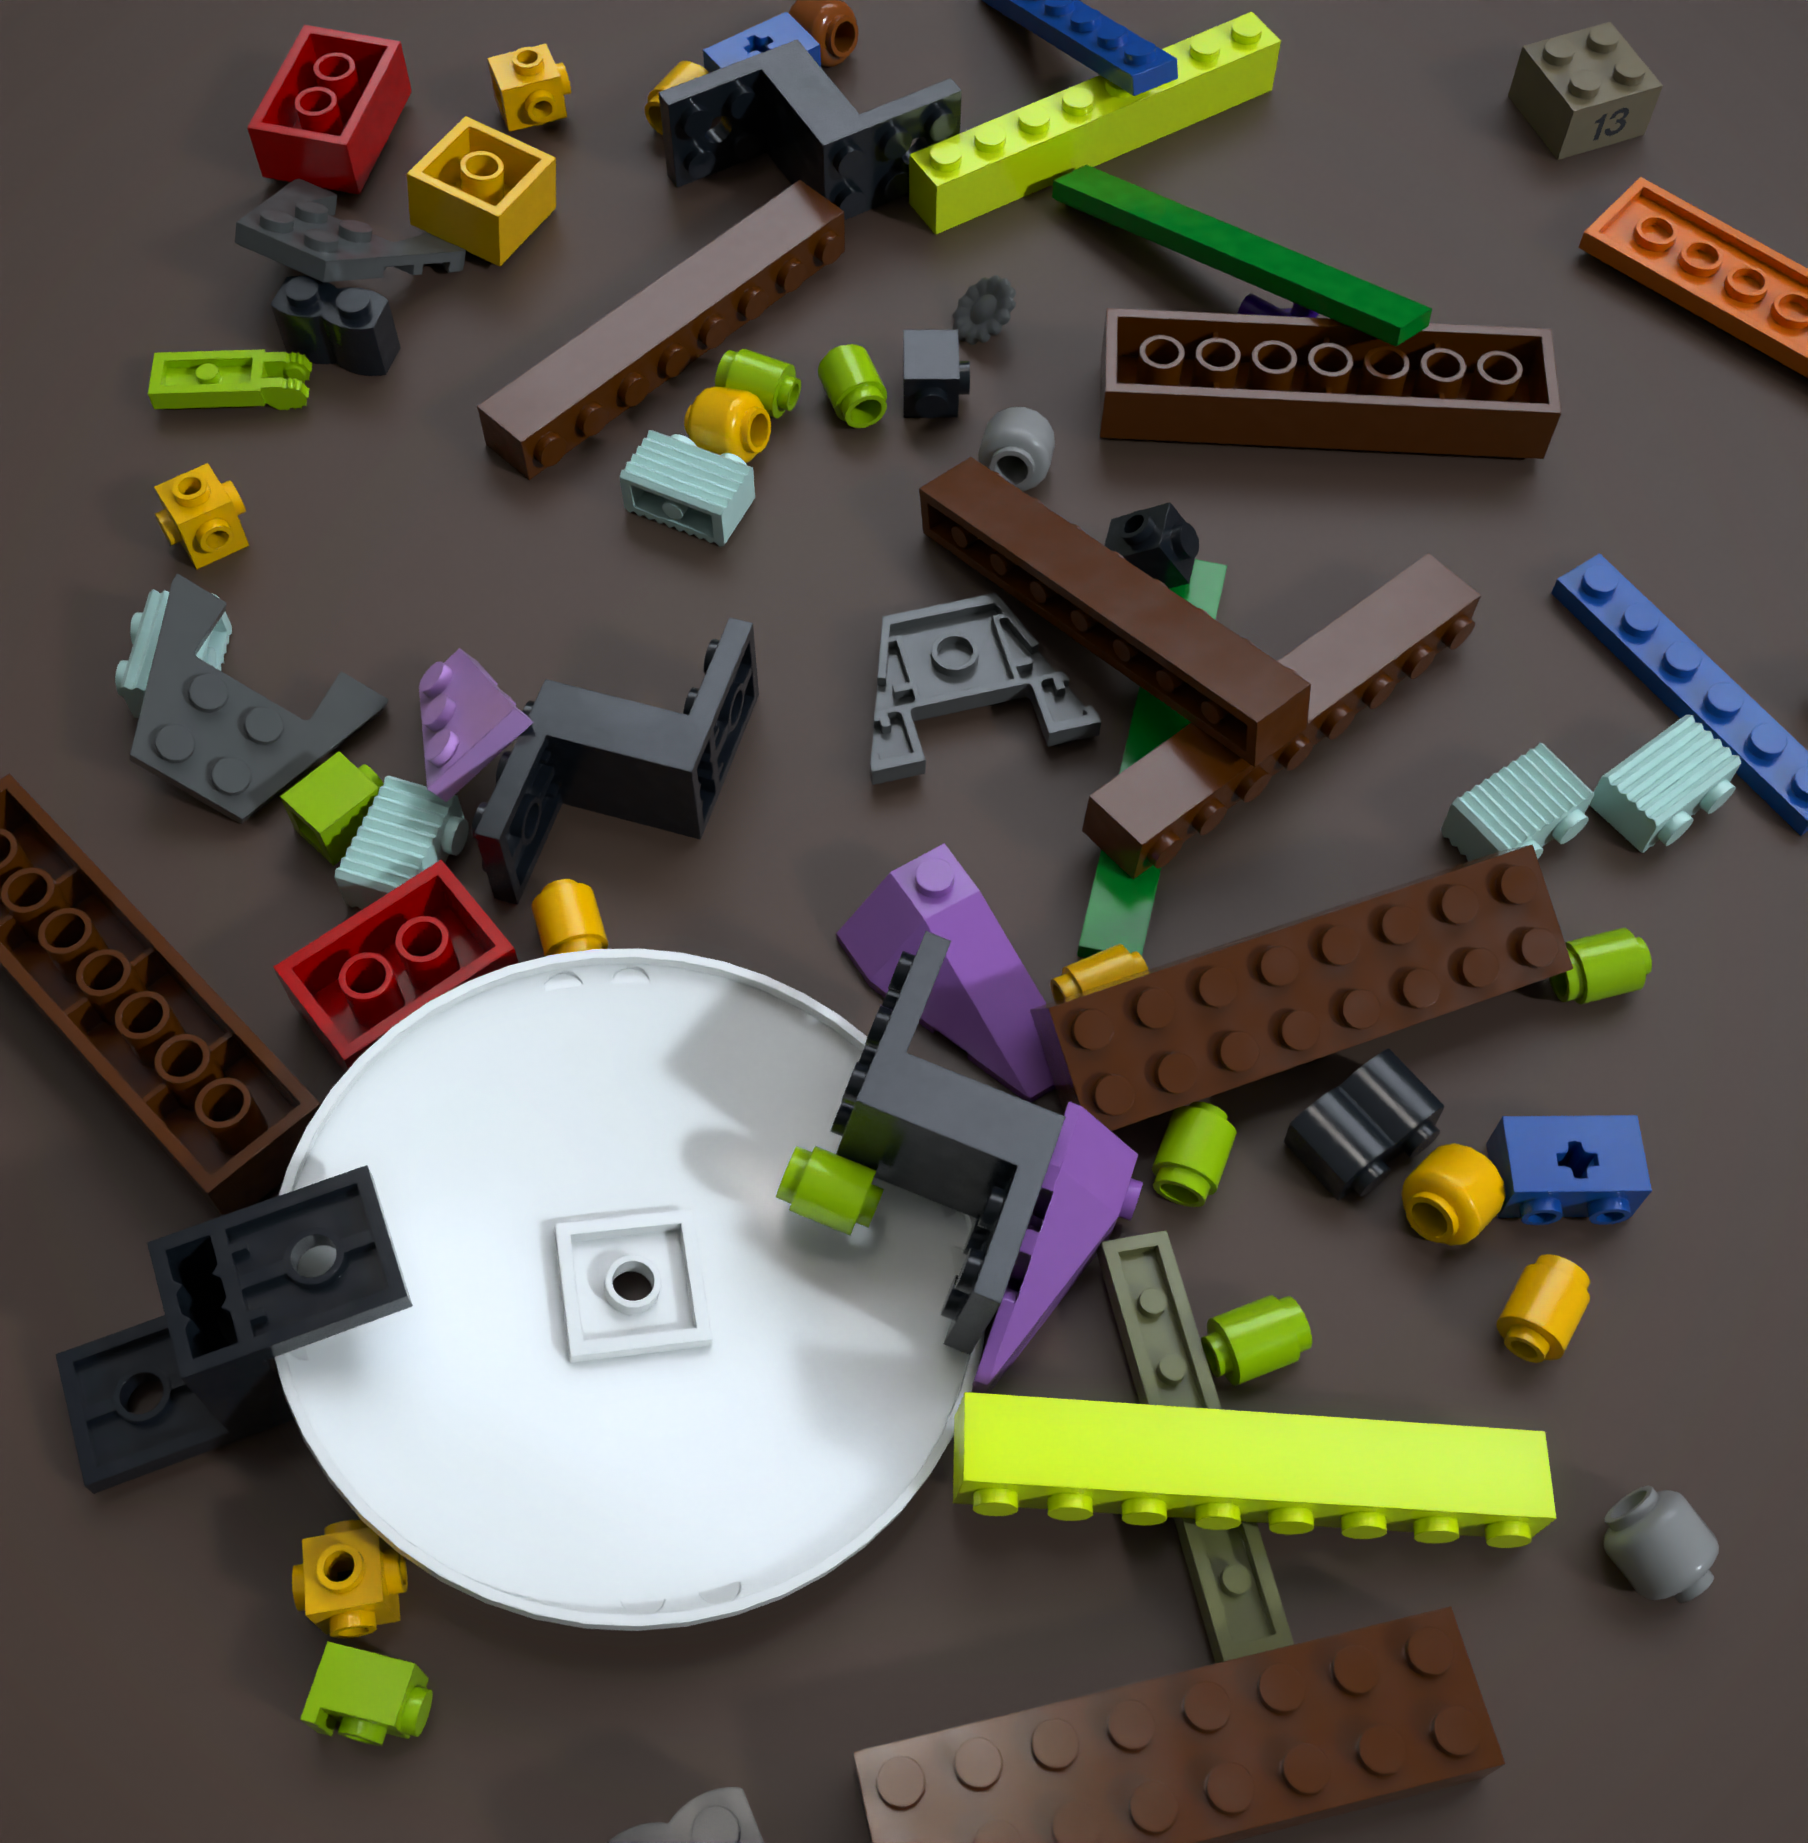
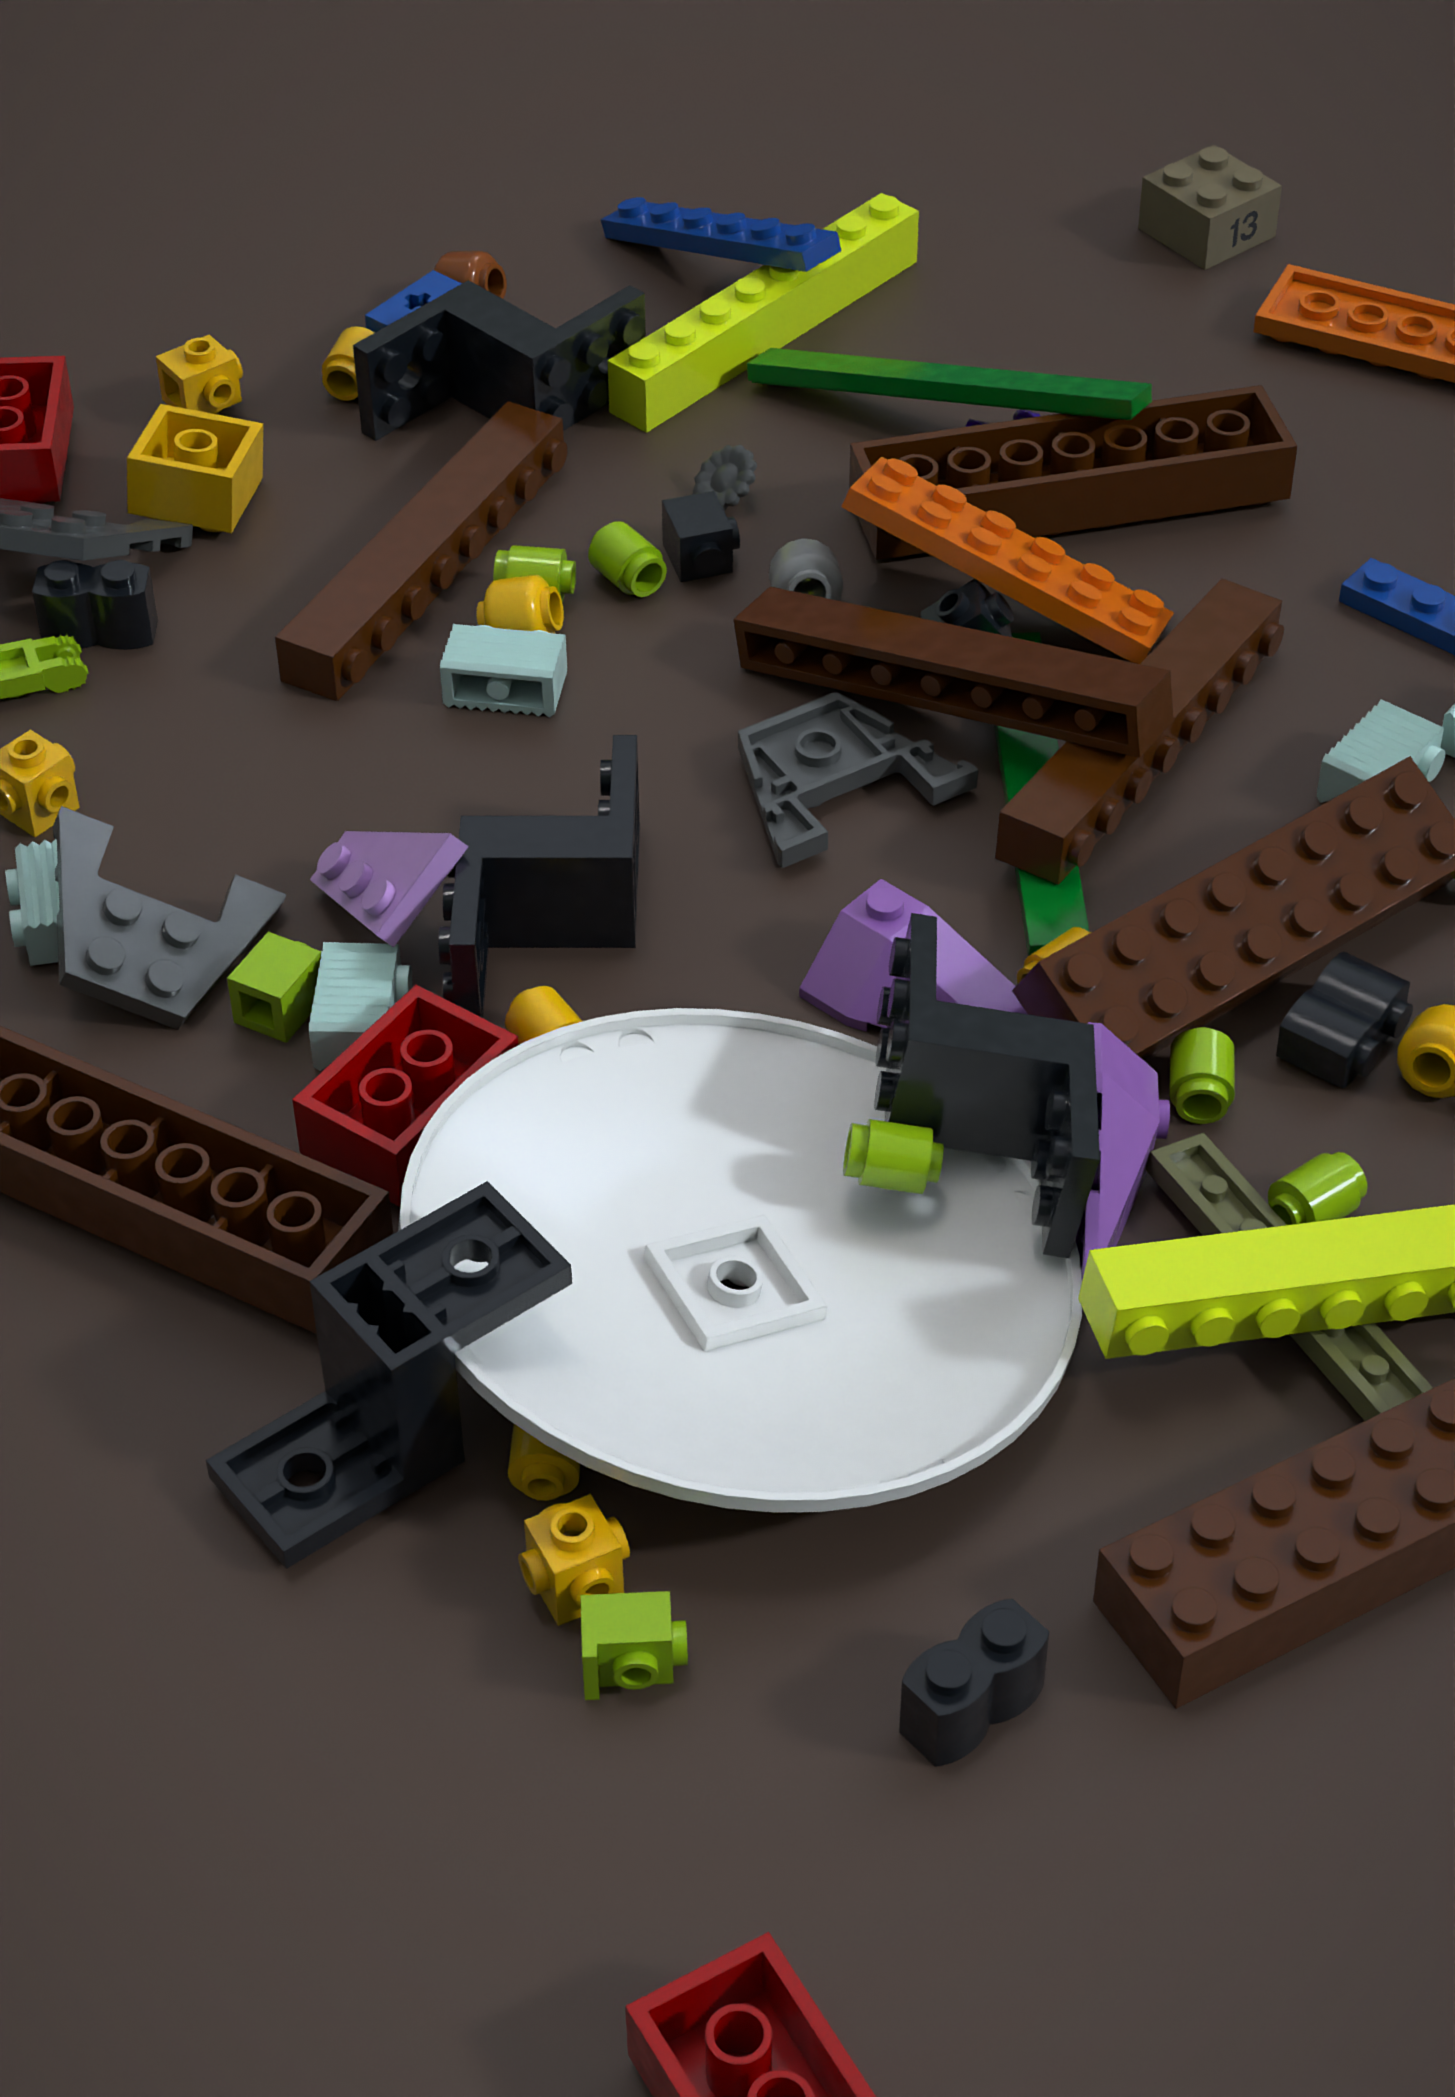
camera: 15 degrees left, 15 degrees down
none -> orange plate [841,457,1174,664]

